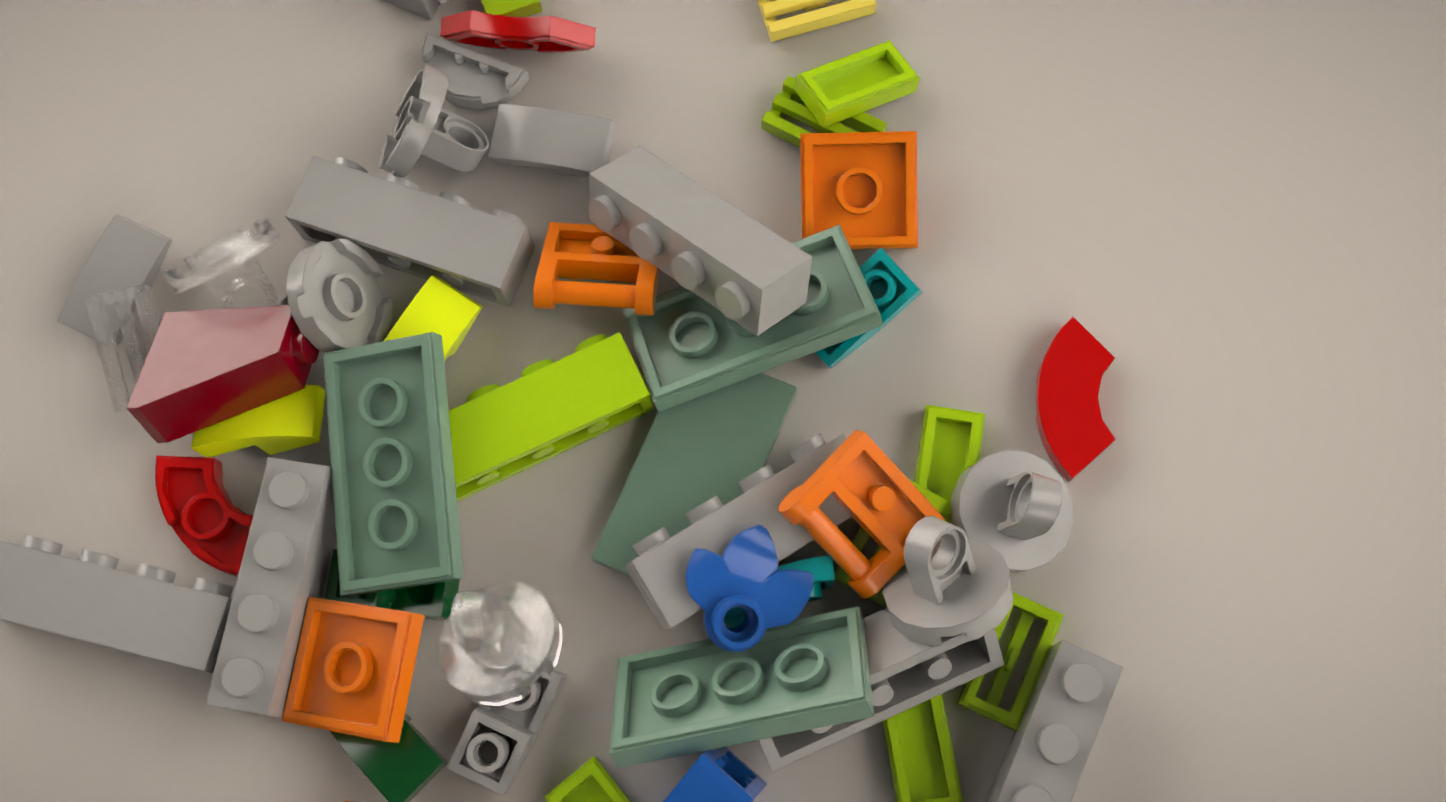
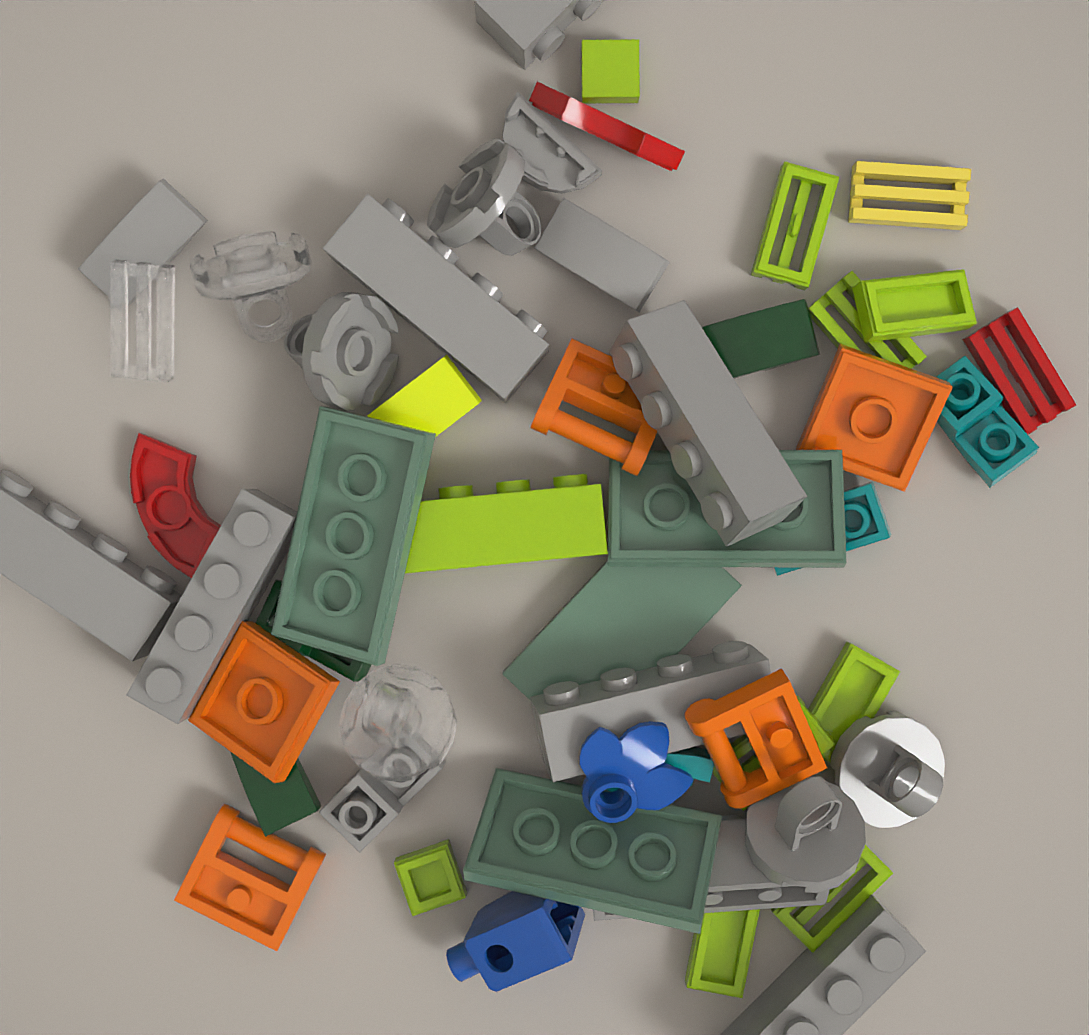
camera: 20 degrees right, 15 degrees up
slope [126,305,319,443] -> none
neon yellow slope [191,385,326,458] -> none
red tile [1036,316,1116,483] -> none
none -> dark green slope [702,299,821,379]
none -> lime tile [751,161,839,291]
none -> teal slope [936,356,1039,488]
none -> red tile [962,307,1076,434]

